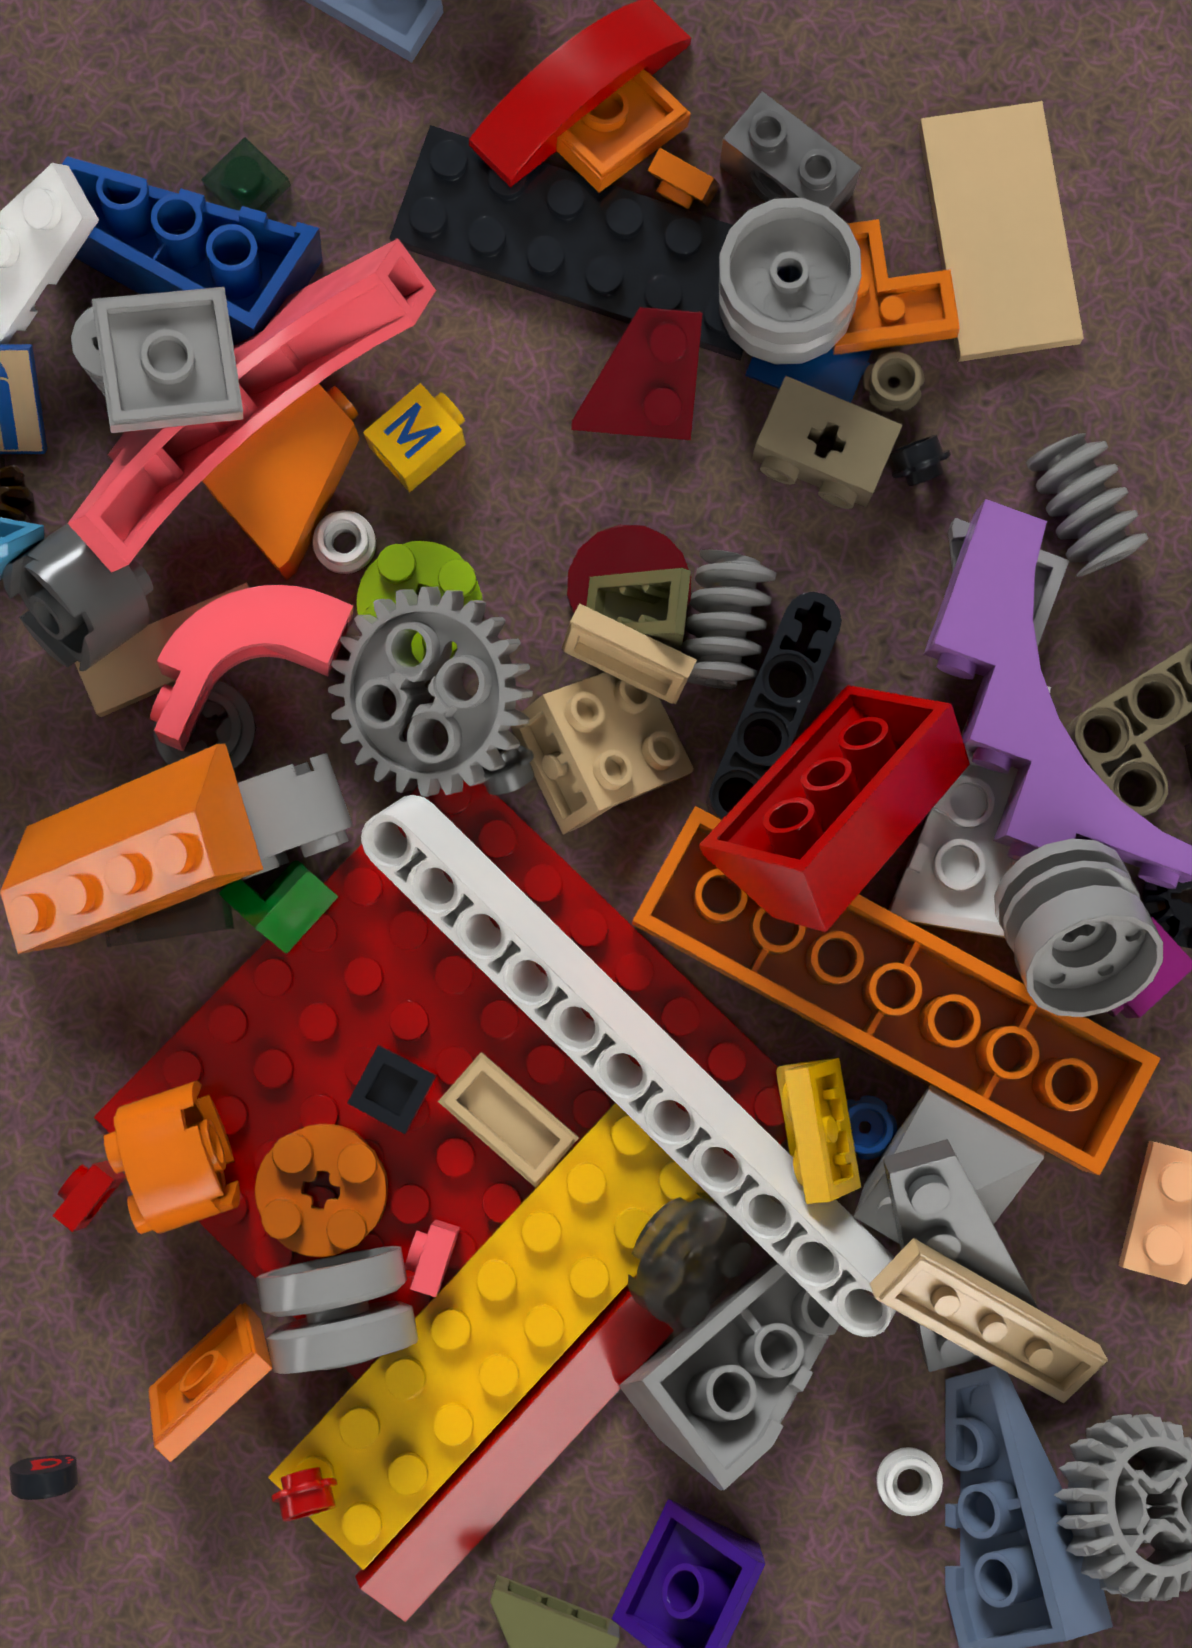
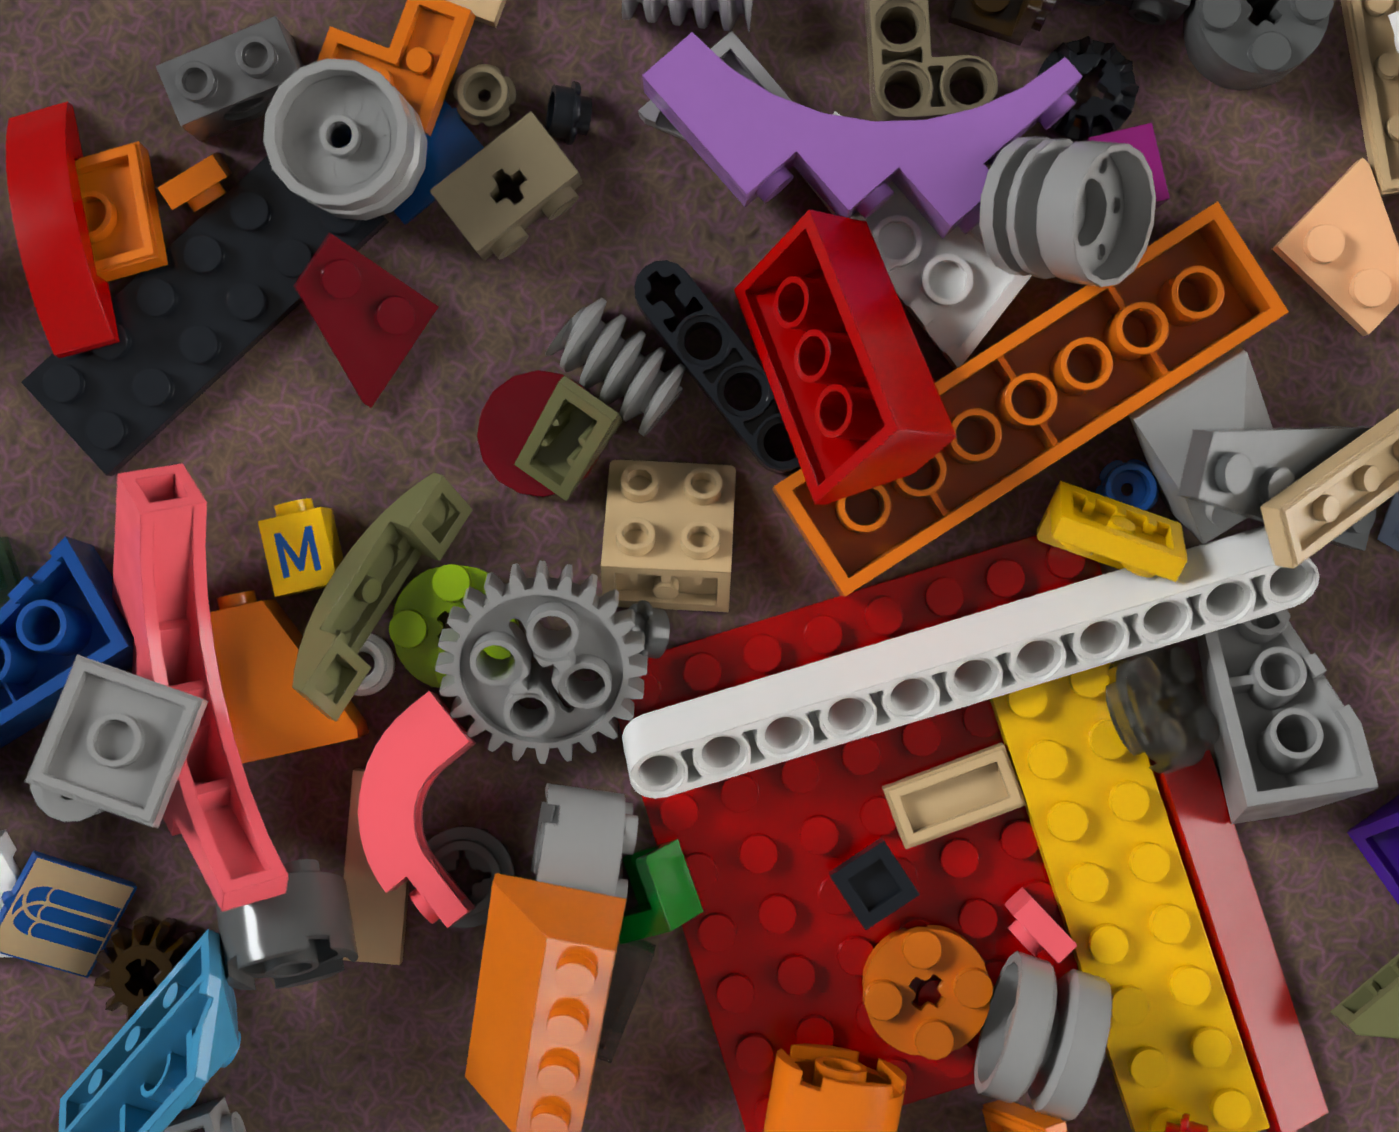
camera: 65 degrees left, 5 degrees up
tan tile [561,603,697,704] -> none
none -> olive slope [292,472,473,722]

